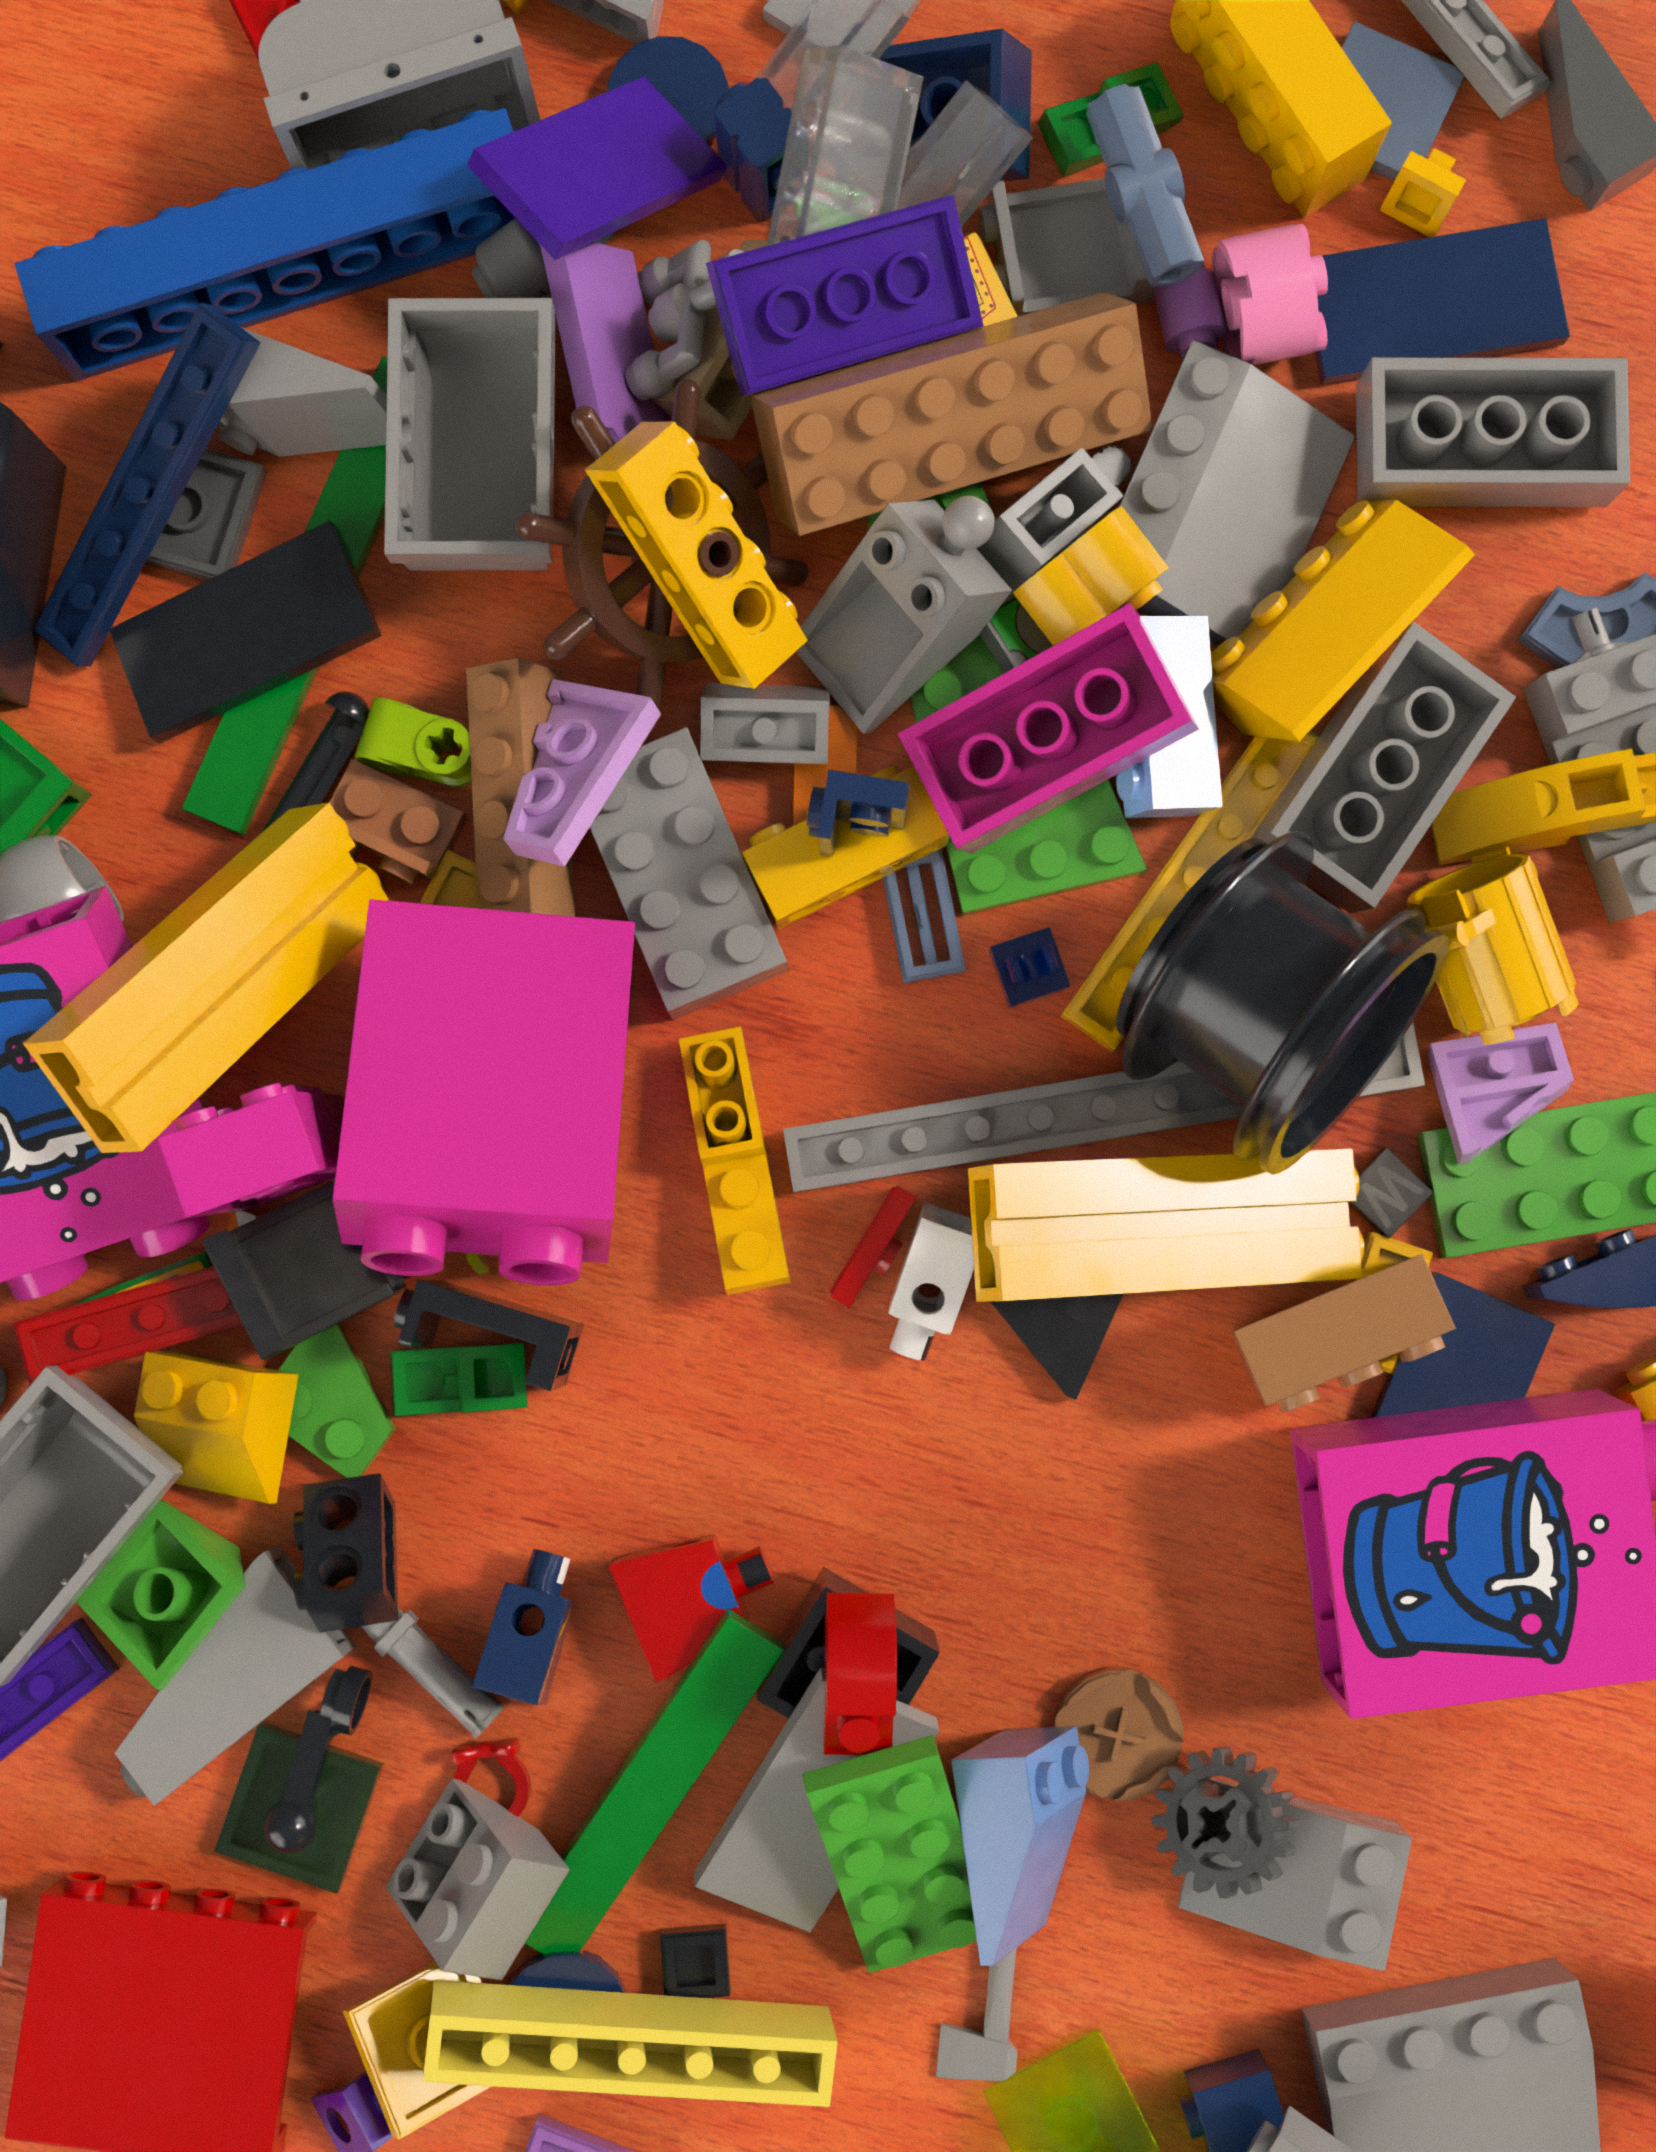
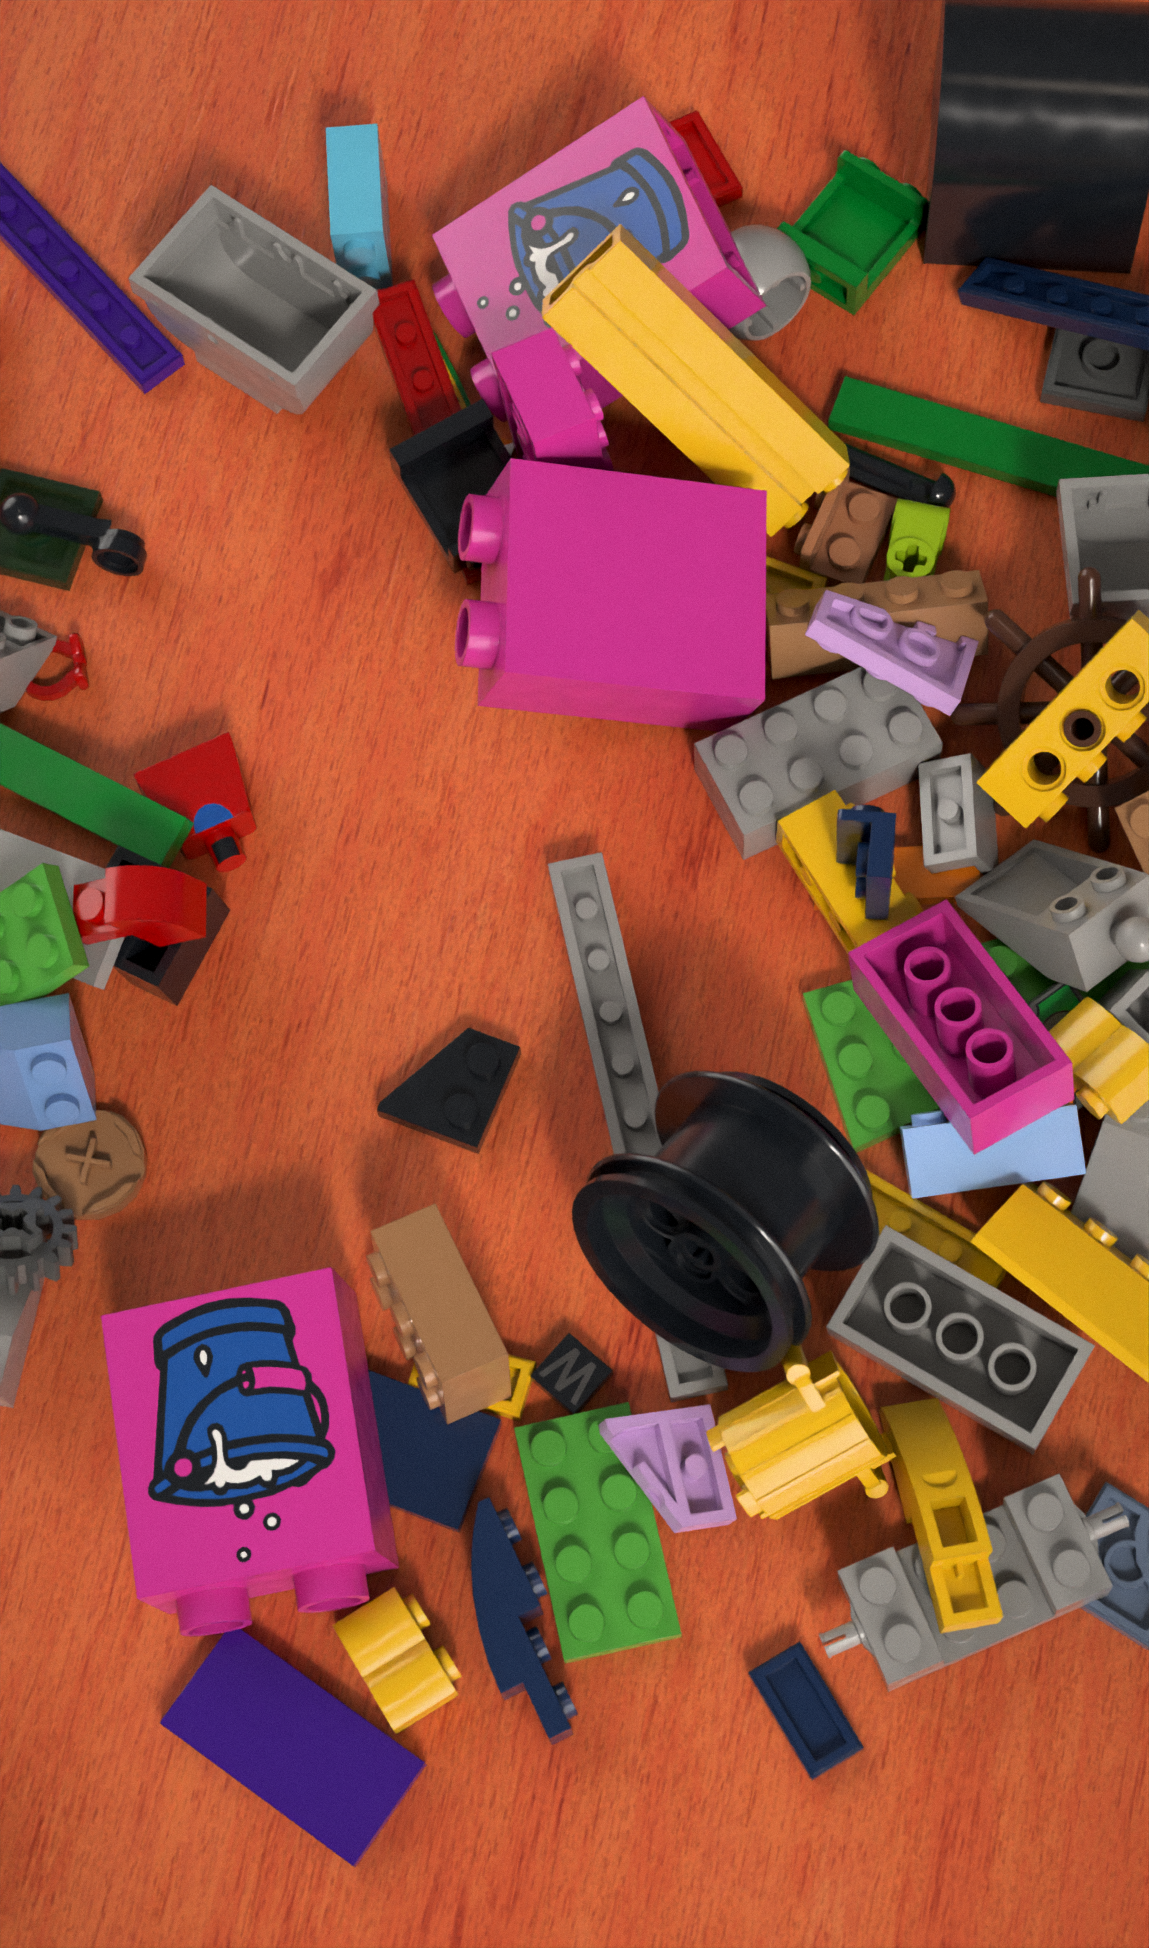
camera: 90 degrees right, 15 degrees down
bright green slope [76,1500,246,1690] -> none
black tile [110,520,382,744] -> none
light grey slope [115,1545,356,1806] -> none
yellow slope [134,1352,299,1504] -> none
bright green wing [278,1322,396,1478] -> none
black brick [293,1473,398,1633] -> none
light grey pin [360,1607,505,1739] -> none
green slope [390,1343,527,1416] -> none
black panel [394,1280,584,1391] -> none
dark blue torso [472,1549,574,1705] -> none
yellow slope [679,1026,791,1295] -> none
red plate [829,1185,917,1308] -> none
sand blue tile [882,848,966,985] -> none
white torso [888,1202,974,1361] -> none
brick [968,1149,1364,1302] -> none
clear blue tile [989,927,1071,1009] -> none

